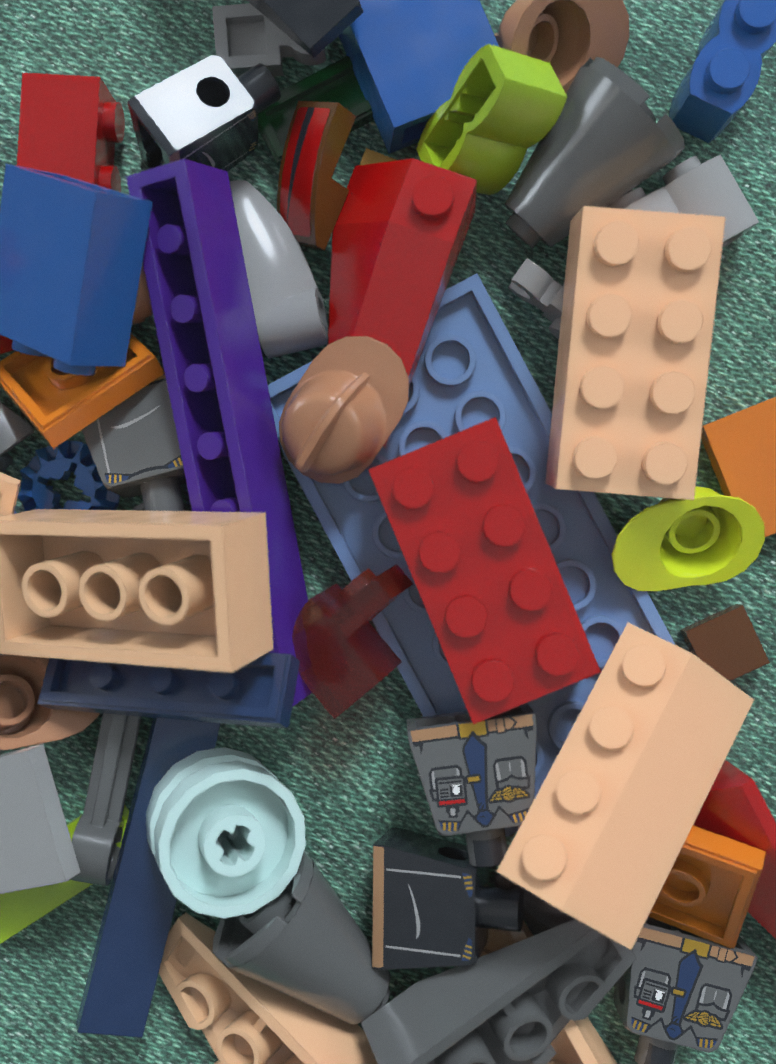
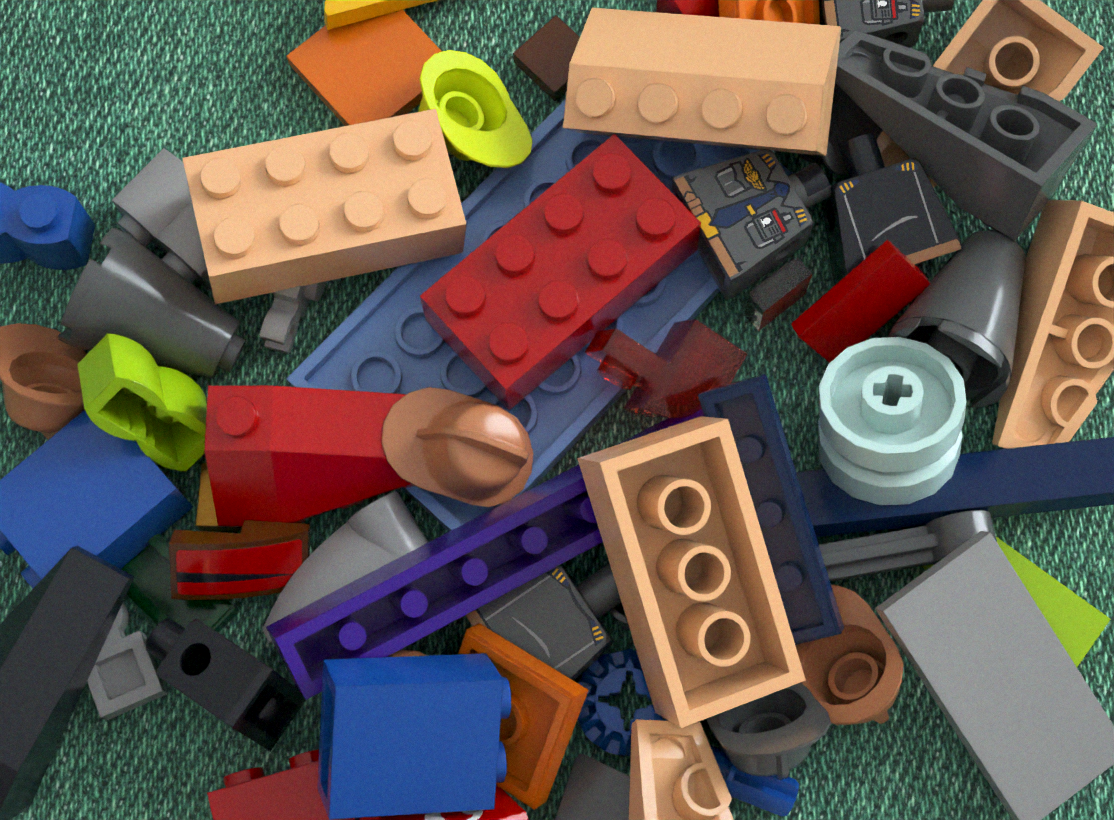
camera: 105 degrees left, 15 degrees down
none -> clear smoke tile [744,258,813,331]
none -> red tile [791,240,931,363]

